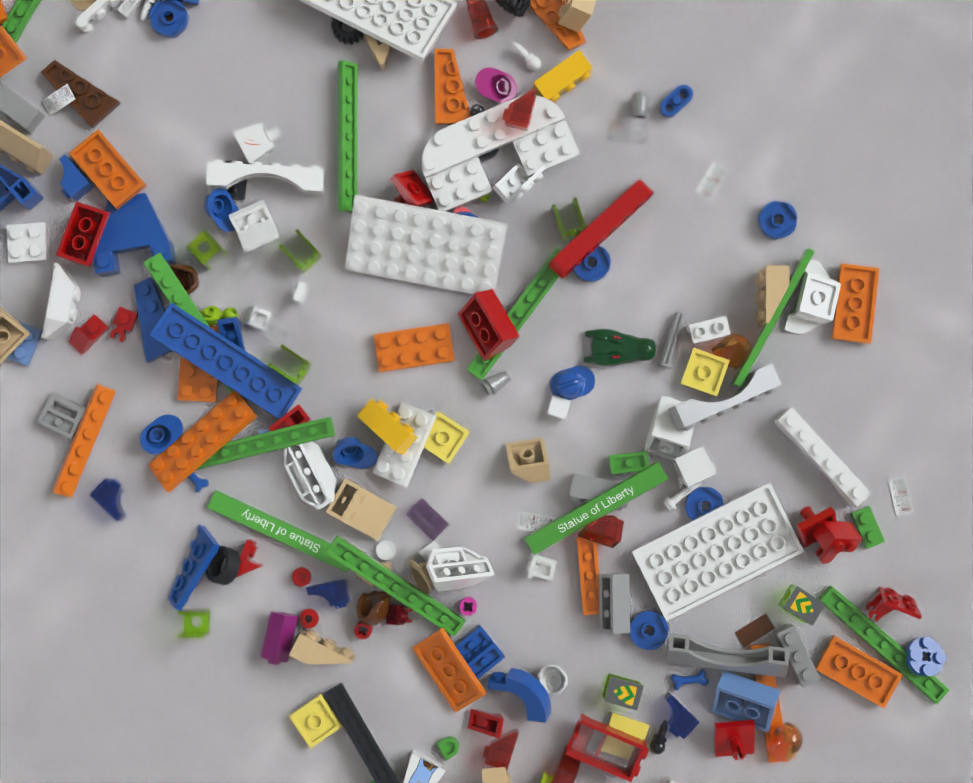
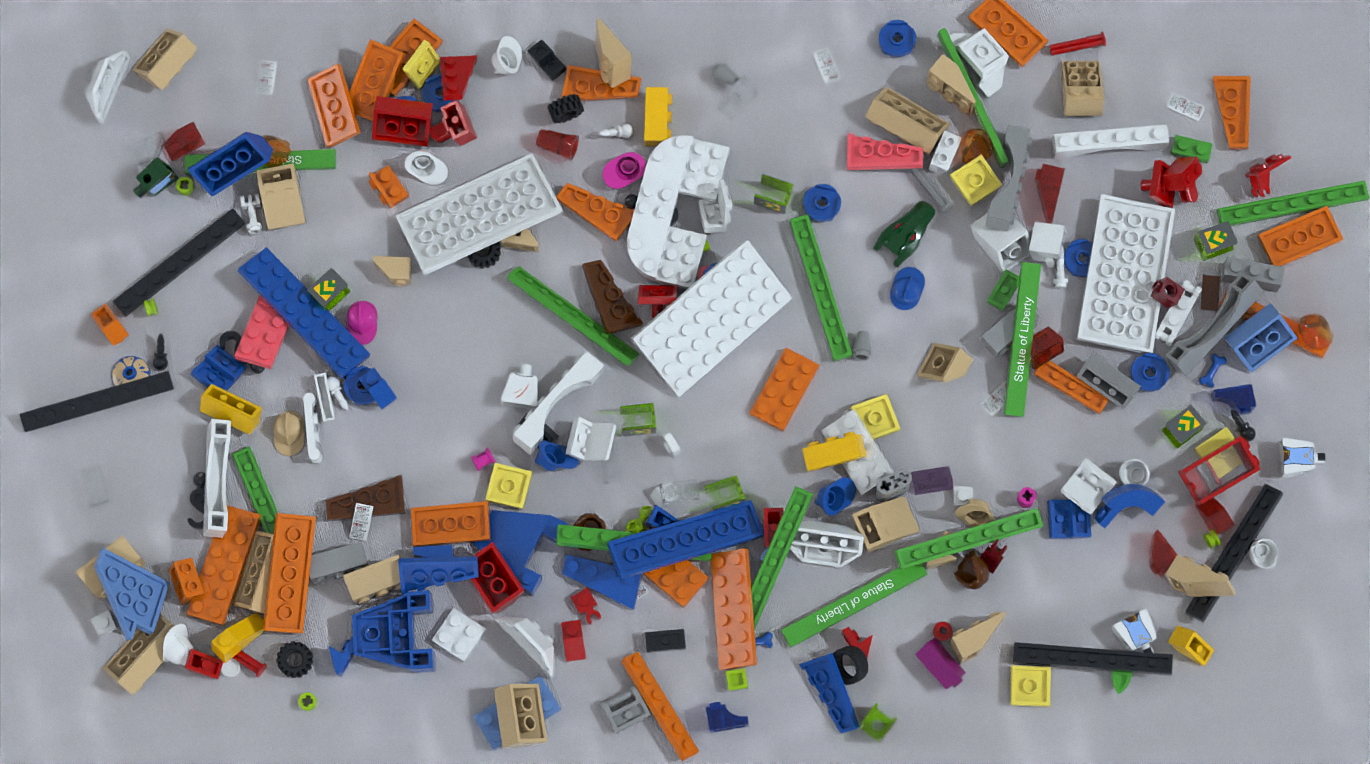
camera: 50 degrees left, 10 degrees down
blue piece [140,414,183,454] -> none
clear neon green piece [186,230,228,270] -> none
red plate [292,567,311,587] -> none
clear blue arch [306,578,351,609] -> none
red bush [354,621,373,639] -> none
white piece [376,541,395,560] -> none
orange plate [412,627,487,713] -> none
white wedge [426,546,495,592] -> none
bright green tile [436,736,459,761] -> none
red slope [457,289,520,361] -> none
red slope [467,709,504,738] -> none
clear red slope [502,89,537,131] -> none
white bracket [526,555,557,581] -> none
white slope [547,395,571,419] -> none
red beam [548,179,654,279] -> none
blue plate [660,85,693,118] -> none
red tile [714,720,755,760] -> none
plate [905,637,946,677] -> none
none -> blue slope [358,368,397,410]
none -> blue wing [398,556,479,595]
none -> dark pink bush [471,447,496,471]
none -> light yellow plate [485,463,533,510]
none -> reddish brown wing [582,260,643,335]
none -> black plate [645,629,686,653]
none -> lime plate [725,668,748,692]
none -> coral wing [847,133,923,170]
none -> tan slope [865,86,950,155]
none -> light grey connector [875,469,912,502]
none -> clear red slope [1035,163,1065,224]
none -> red axle [1049,32,1106,55]
none -> white bracket [1061,458,1117,514]
none -> tan slope [1062,61,1104,116]
none -> dark red brick [1150,277,1185,308]
none -> white plate [1155,280,1202,346]
none -> orange wing [1213,76,1251,150]

